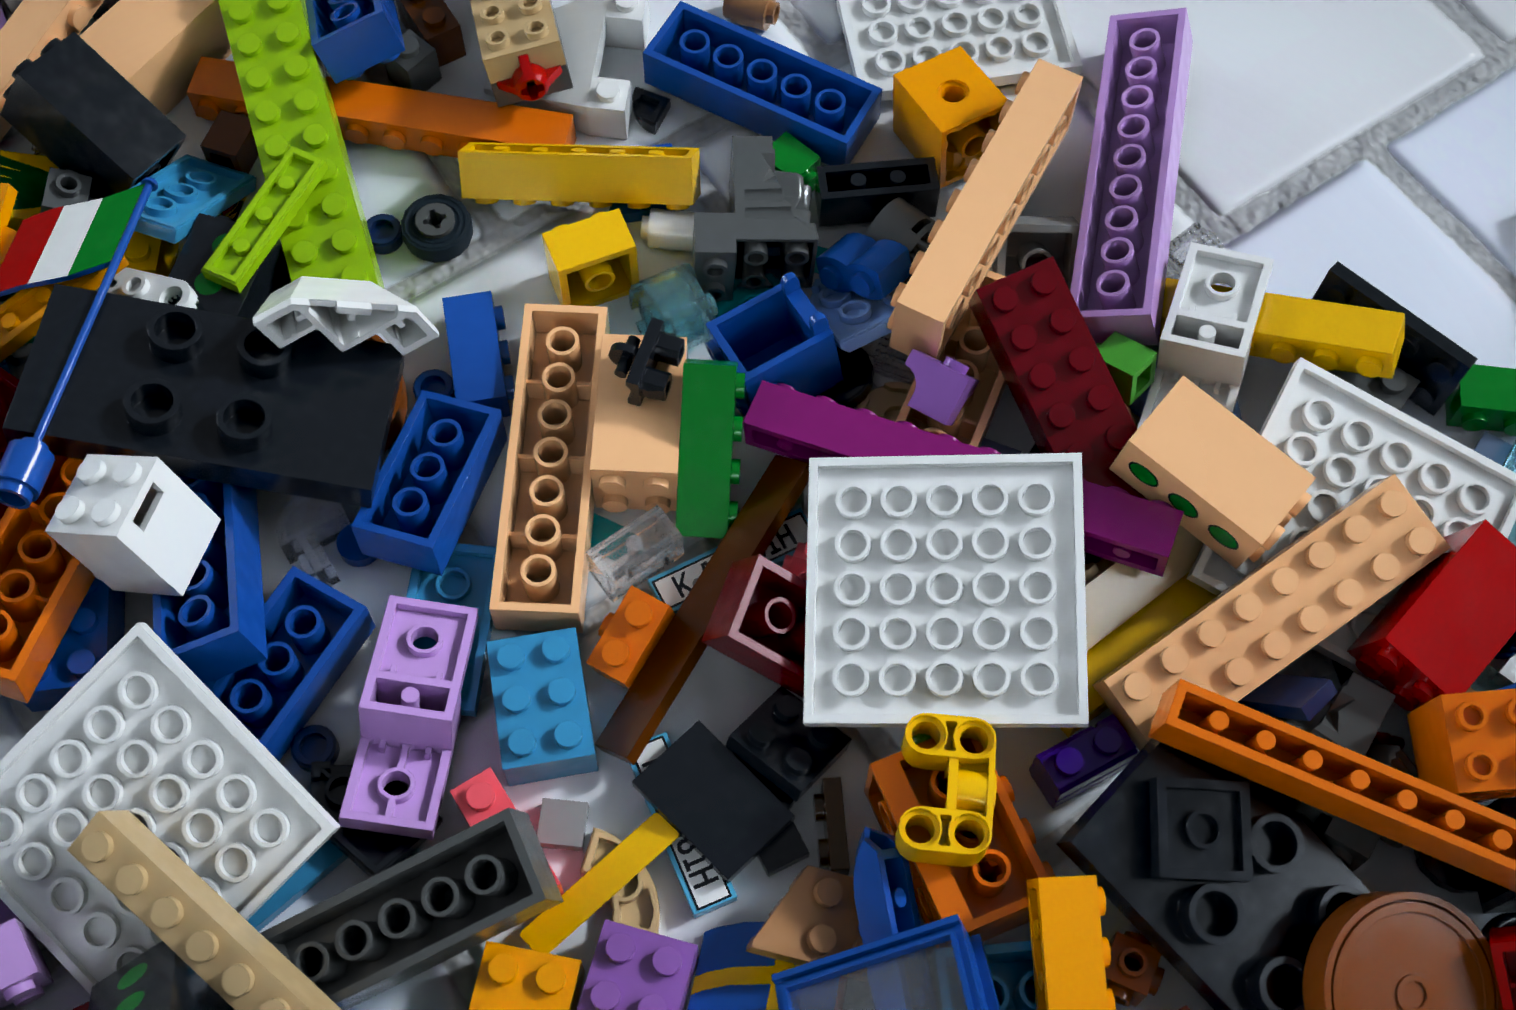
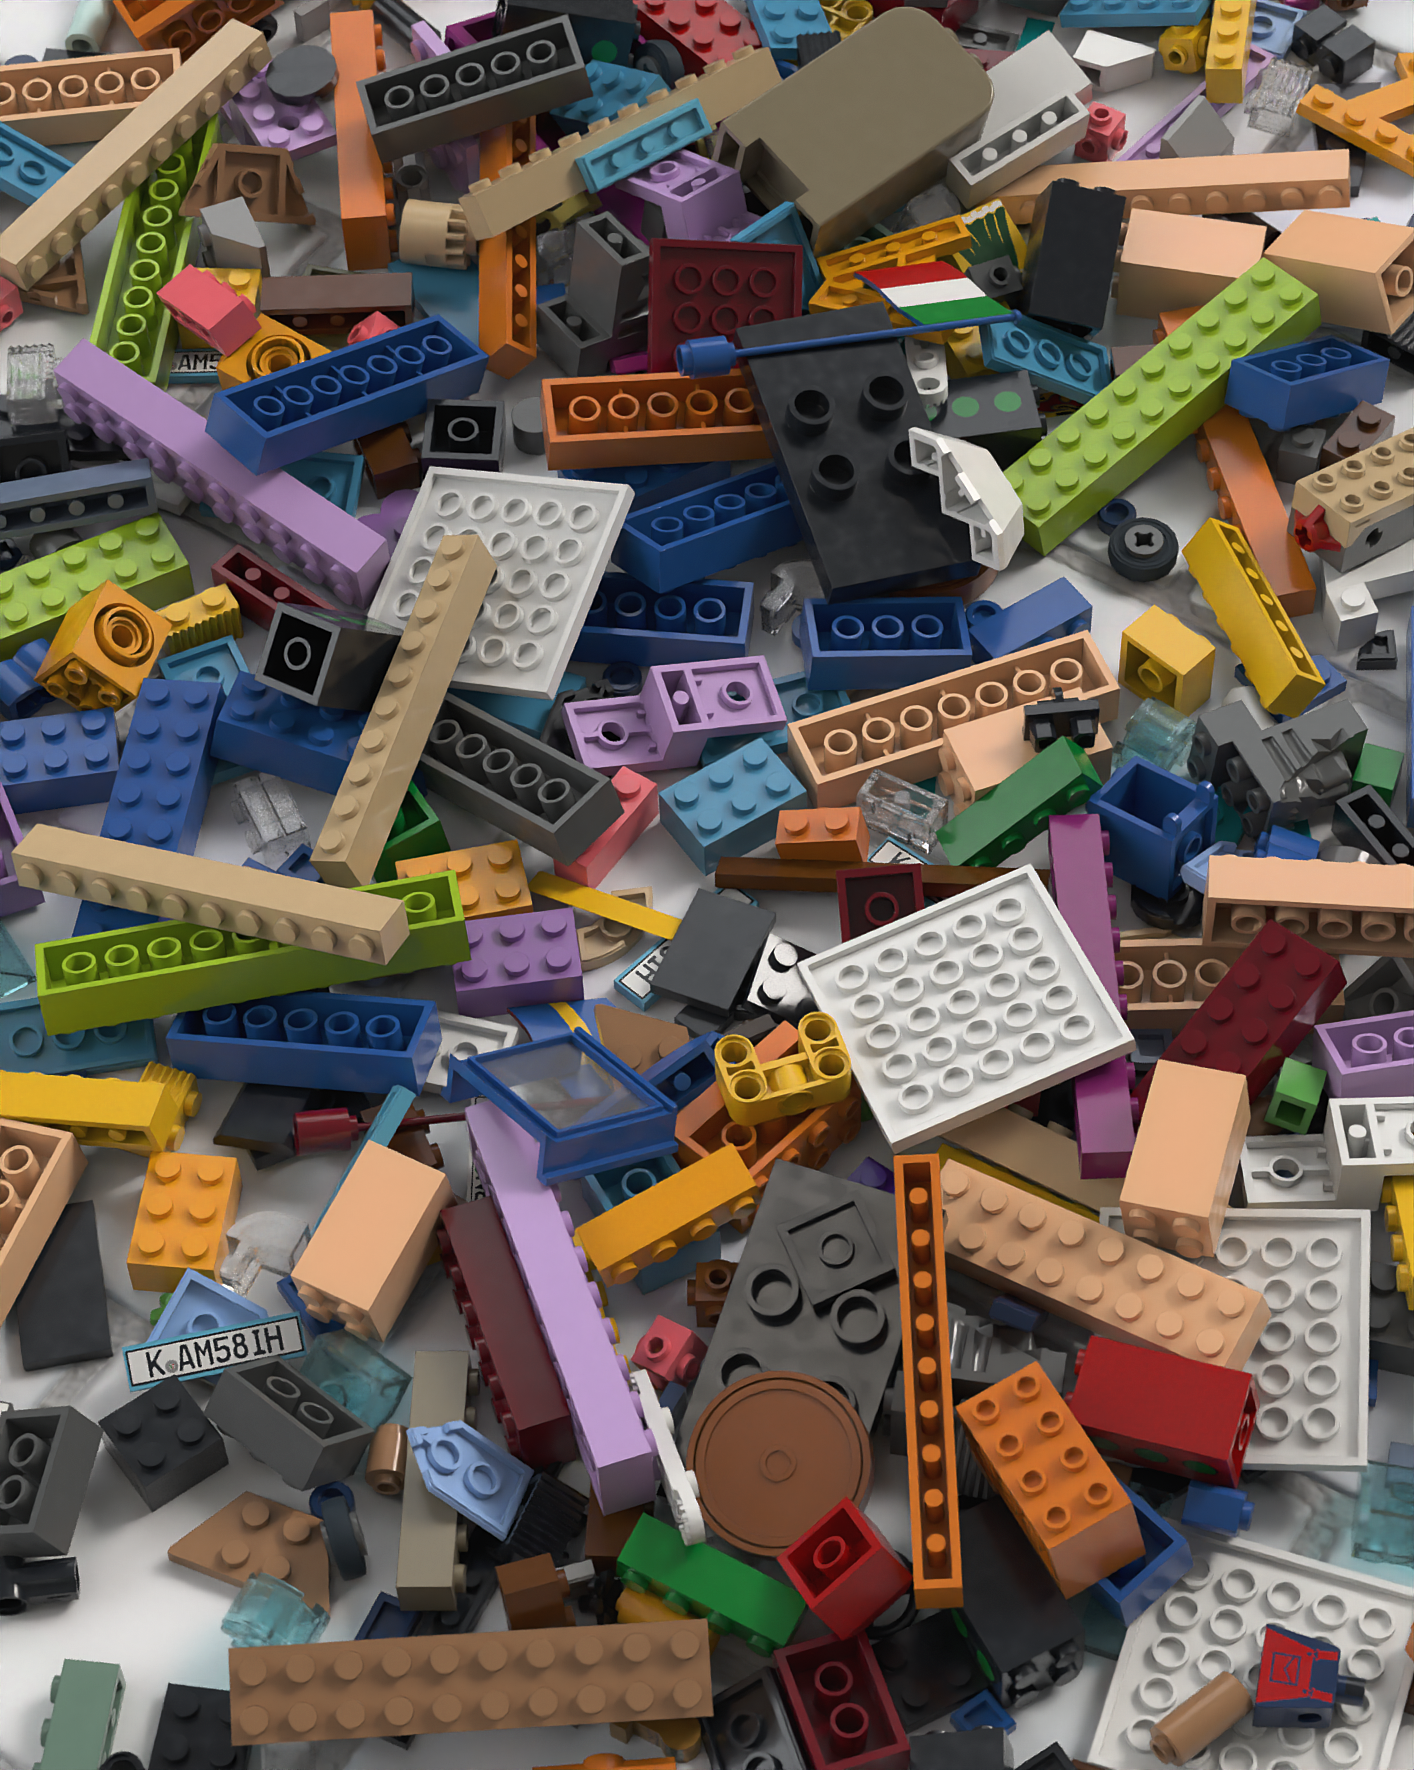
camera: 70 degrees right, 10 degrees down
white container [45,454,221,596] -> none
lime tile [201,145,329,293] -> none
light grey tile [537,798,589,851] -> none
medium lavender brick [905,349,979,426] -> none

